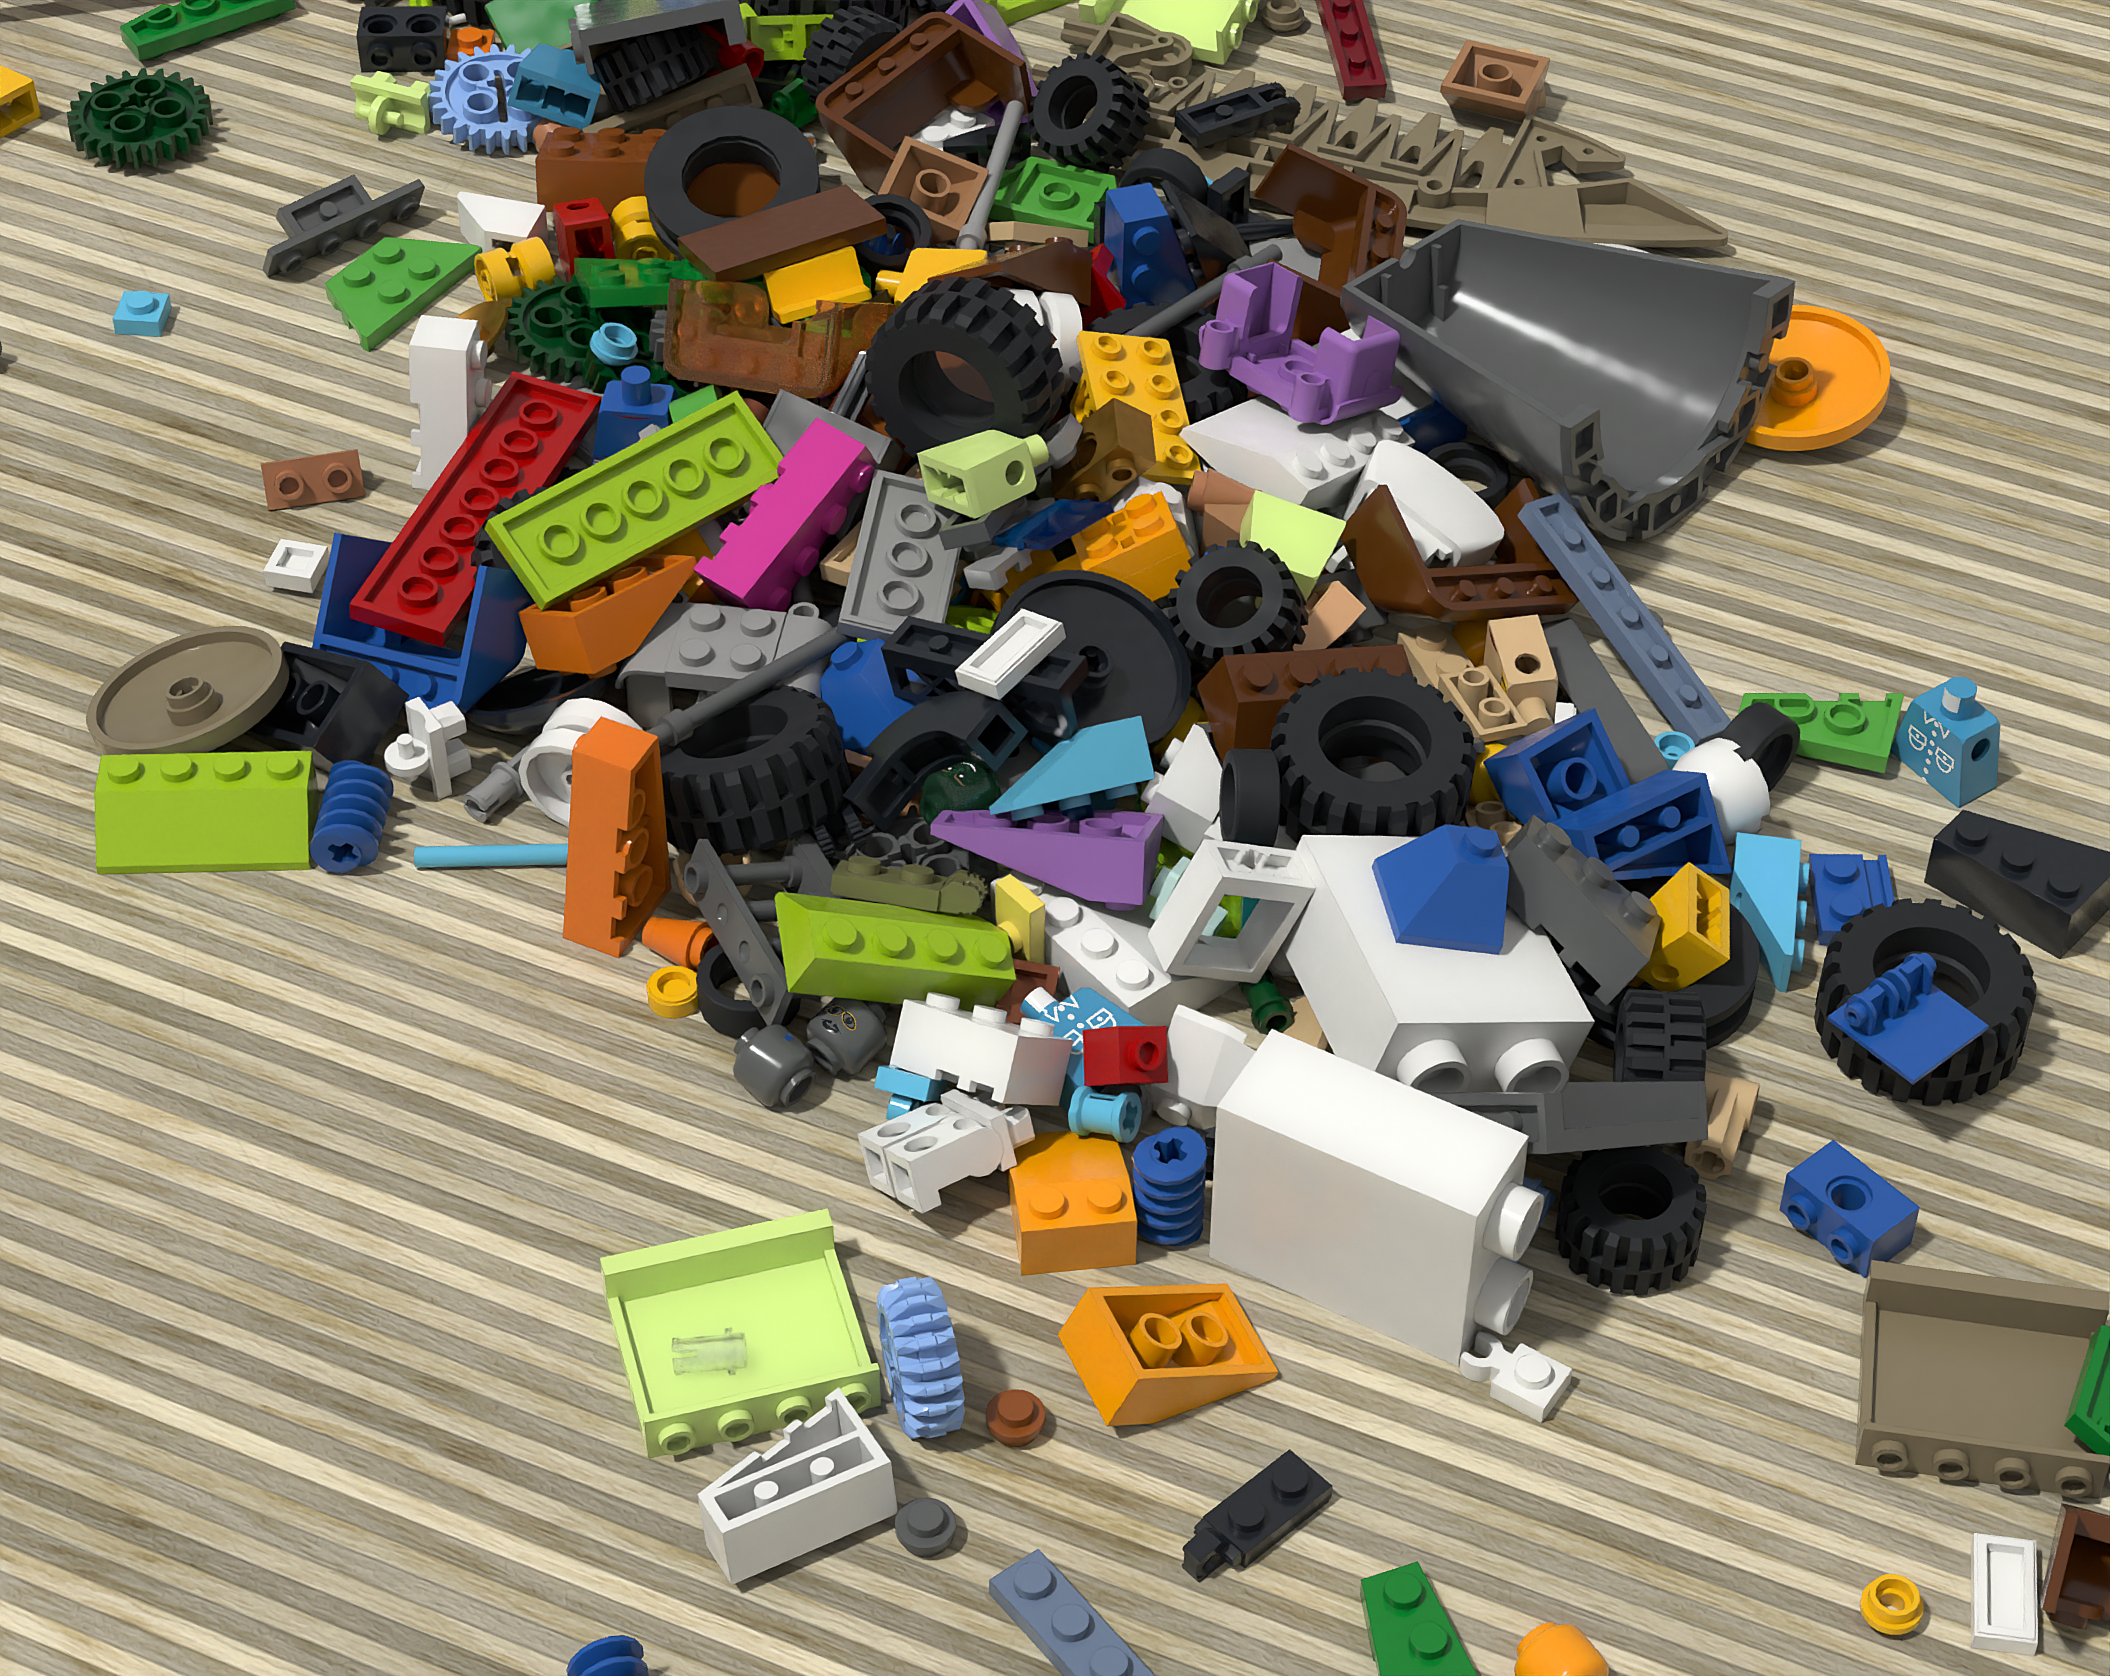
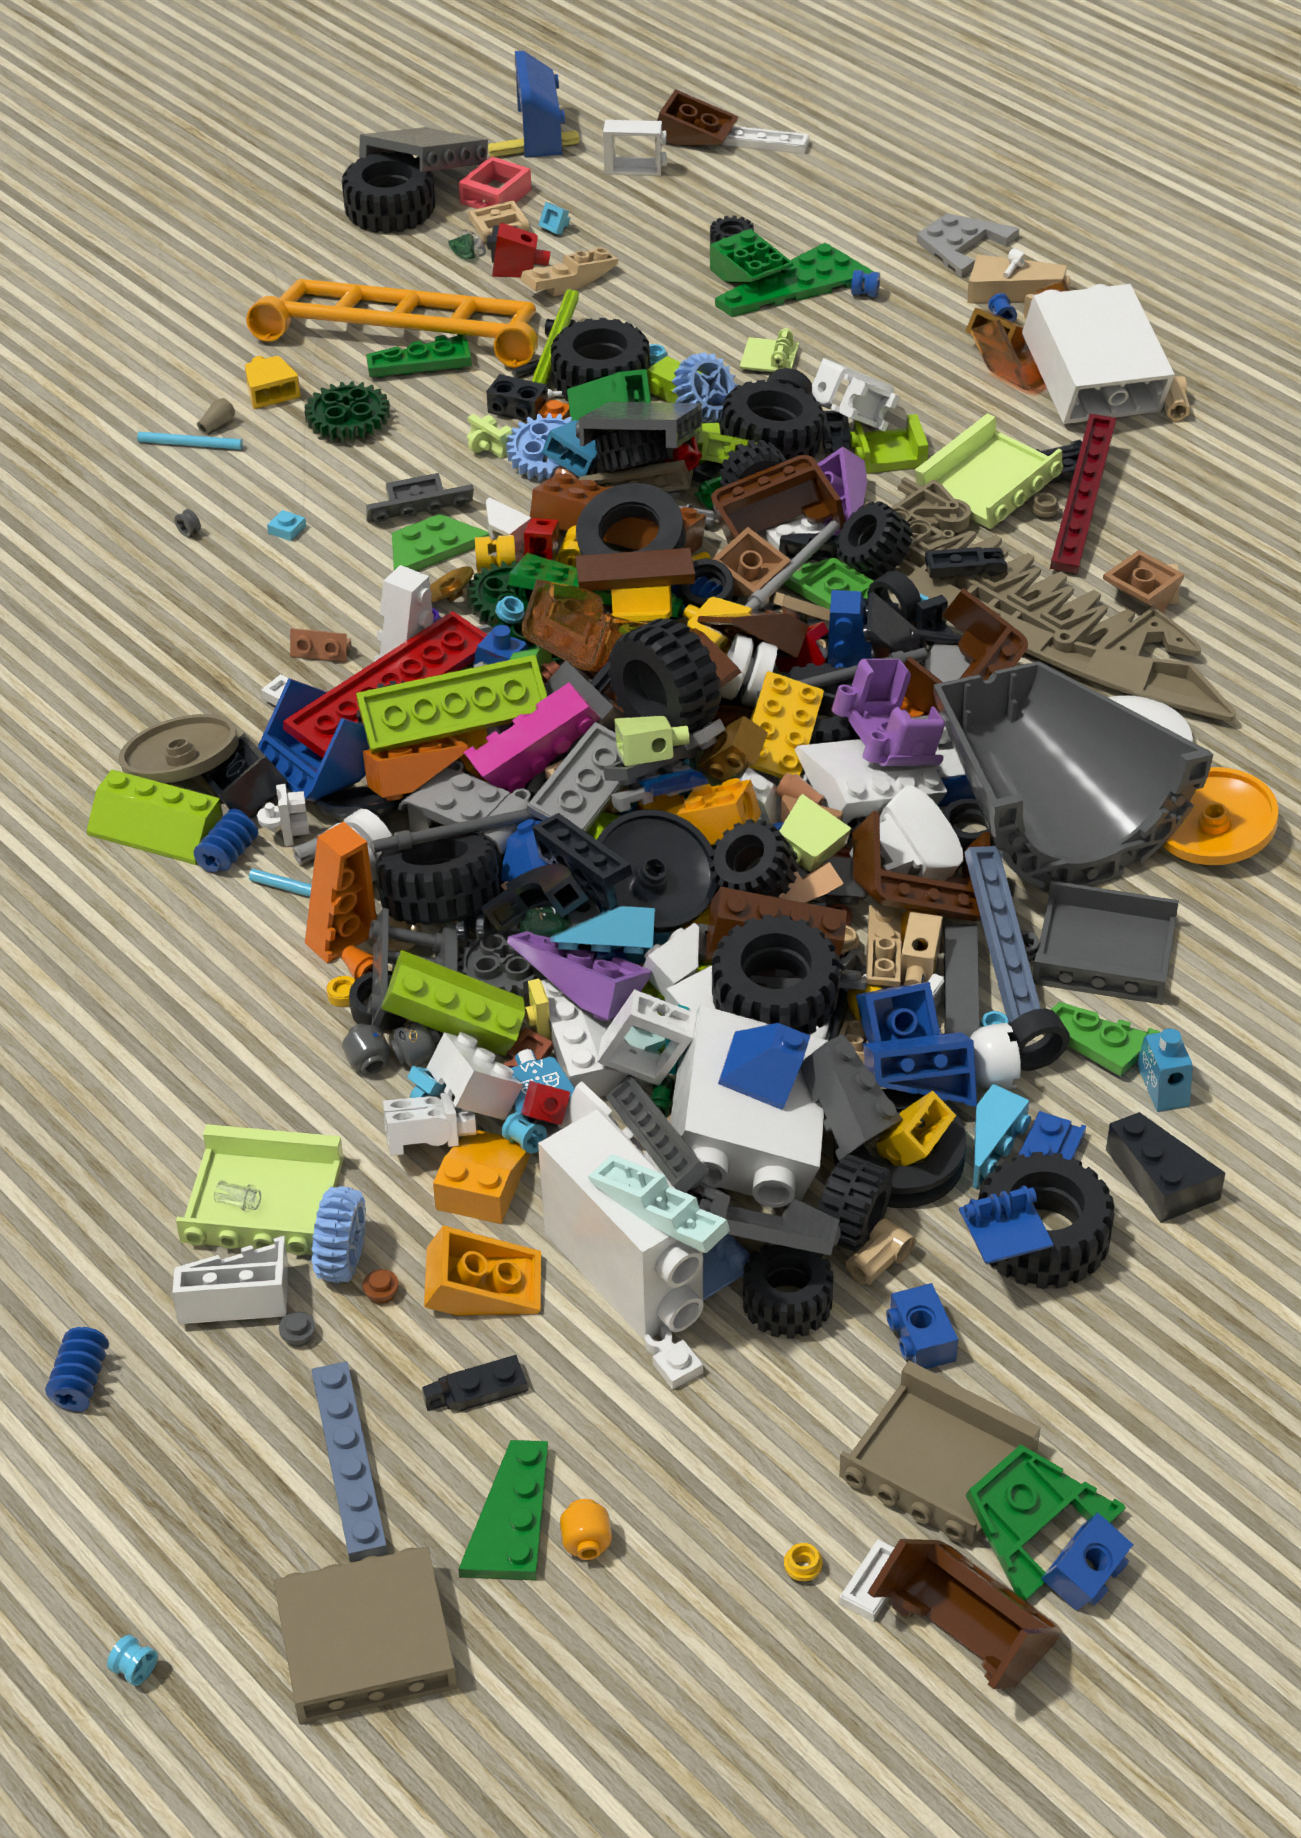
camera: 25 degrees right, 0 degrees up
olive hinge [830,856,989,915] -> none
white tile [955,609,1066,700] -> none
blue piece [1132,1126,1207,1246] -> none
black tyre [1219,748,1281,847] -> none
none -> light aqua slope [588,1154,730,1253]
none -> dark grey plate [605,1075,709,1193]
none -> dark grey panel [1033,881,1179,1005]

